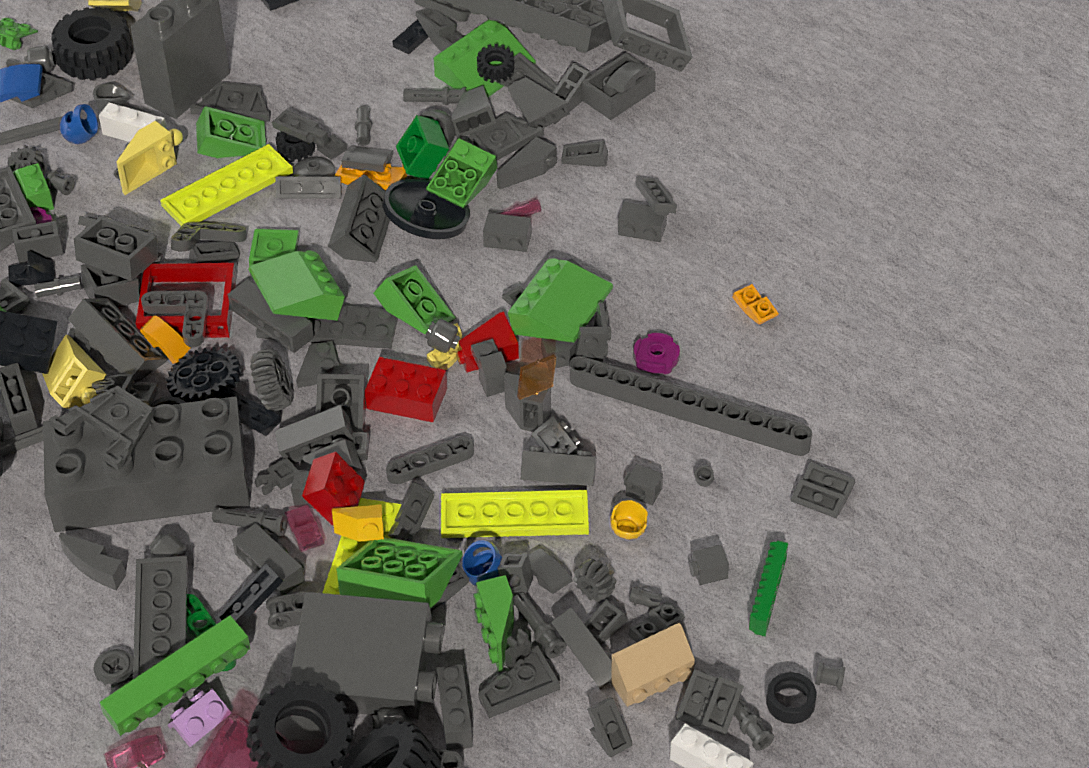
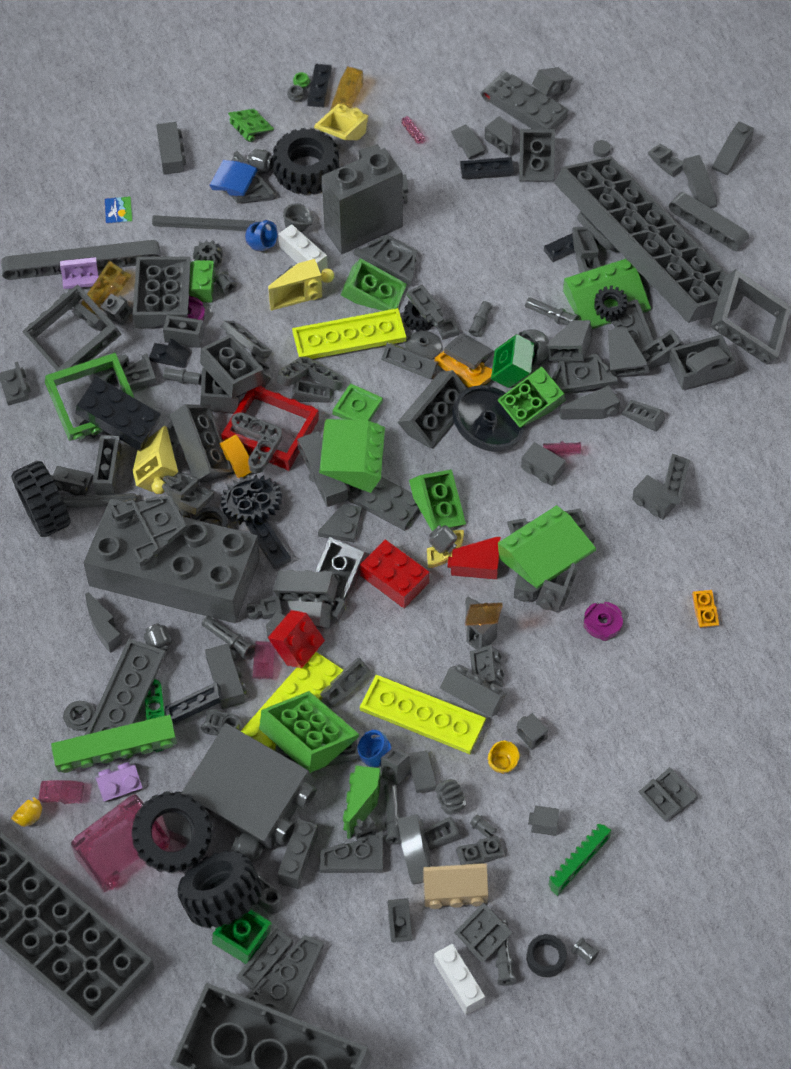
camera: 25 degrees right, 10 degrees up
dark grey gear [250,348,293,411] -> none
yellow slope [332,505,384,542] -> none
dark grey beam [386,436,474,484] -> none
dark grey brick [471,339,508,397] -> none
dark grey beam [570,356,812,456] -> none
dark grey hinge [694,465,714,487] -> none

